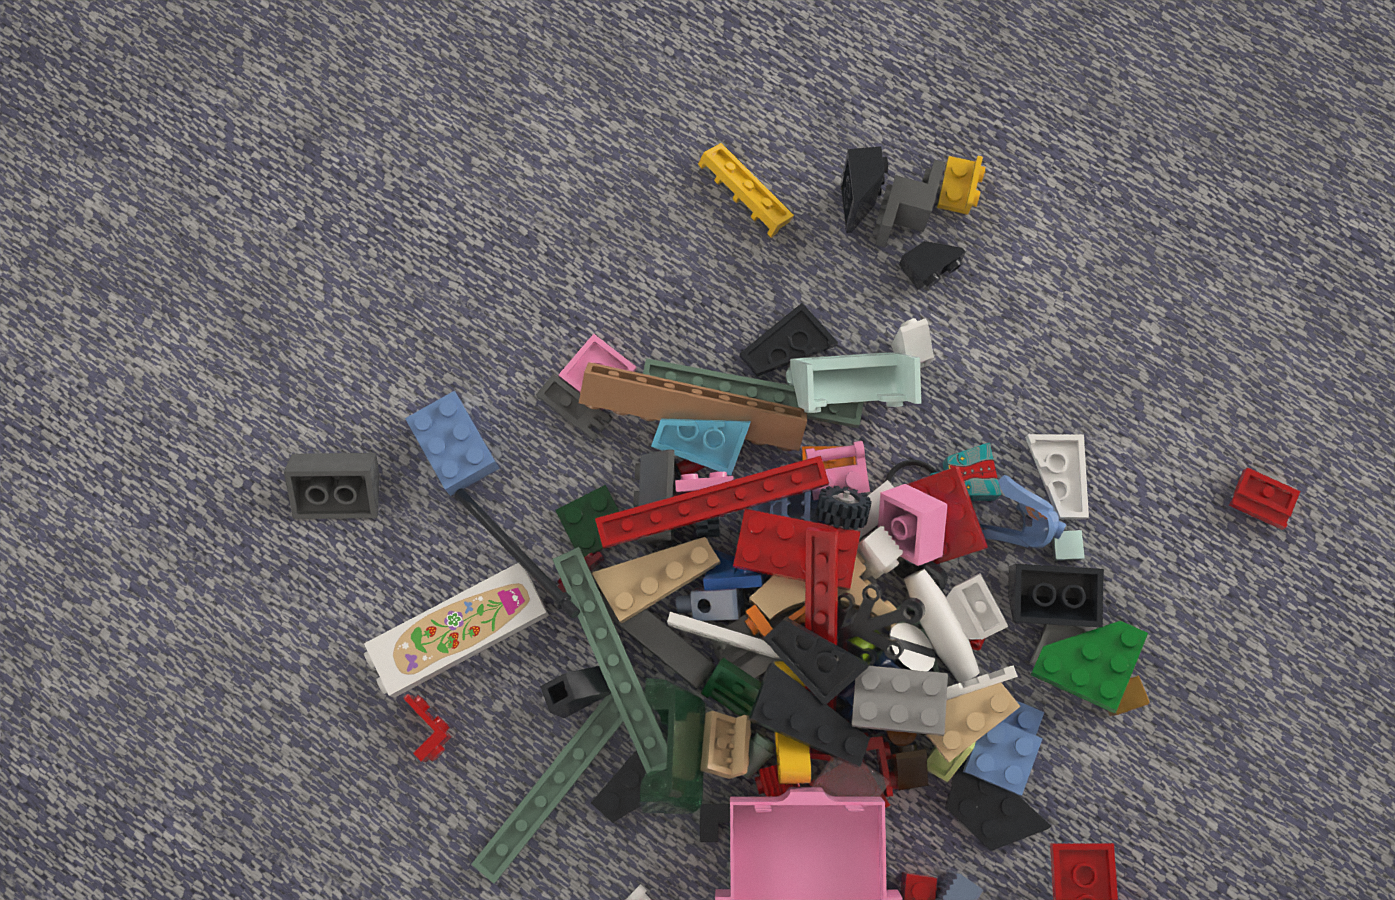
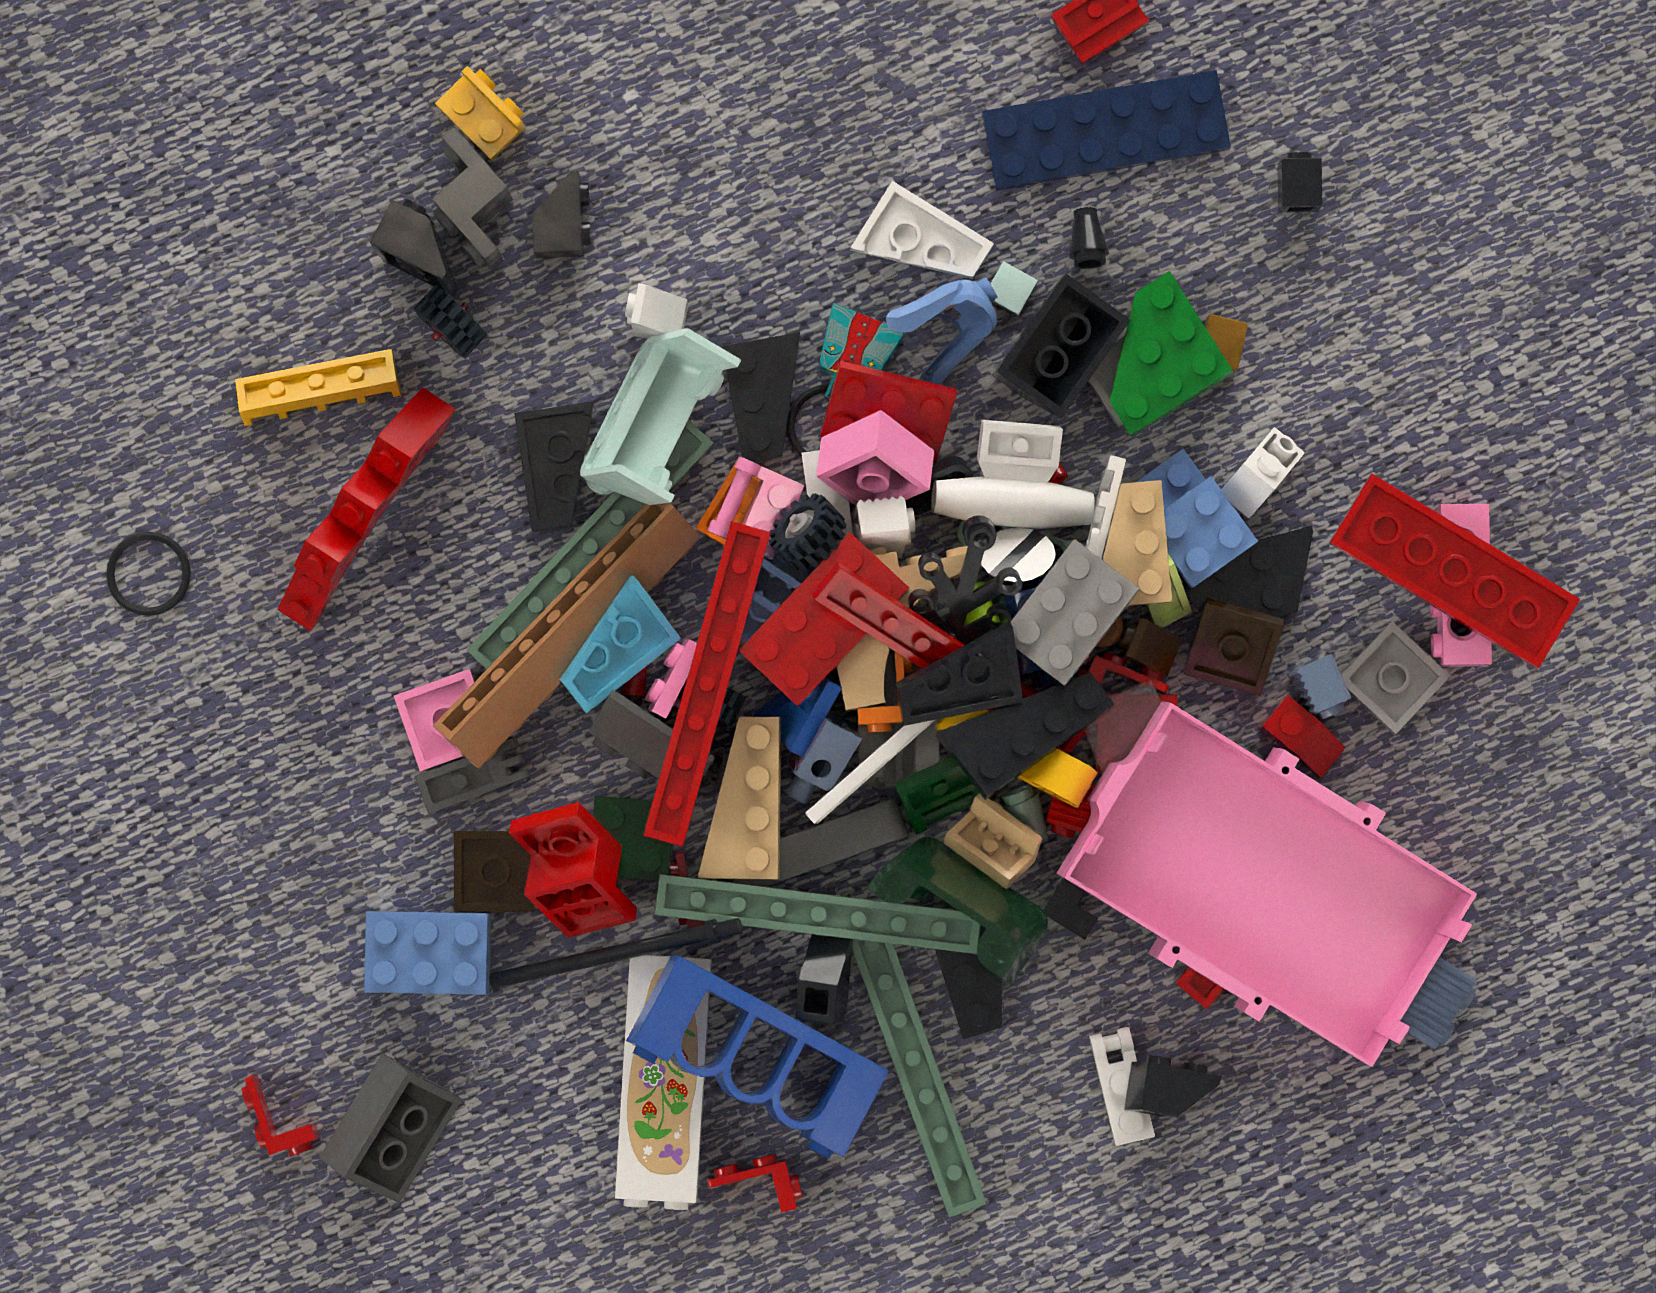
camera: 60 degrees left, 10 degrees up
none -> black tyre [106,531,191,616]
none -> red bracket [241,1074,320,1156]
none -> red arch [277,387,456,631]
none -> black wheel [413,286,487,358]
none -> dark brown plate [454,831,536,912]
none -> red bracket [509,802,637,938]
none -> blue fence [626,955,889,1159]
none -> black wing [722,332,800,463]
none -> dark blue plate [982,70,1231,191]
none -> black cone [1069,207,1109,269]
none -> dark brown plate [1183,598,1284,696]
none -> white slope [1221,427,1305,518]
none -> black brick [1278,152,1322,212]

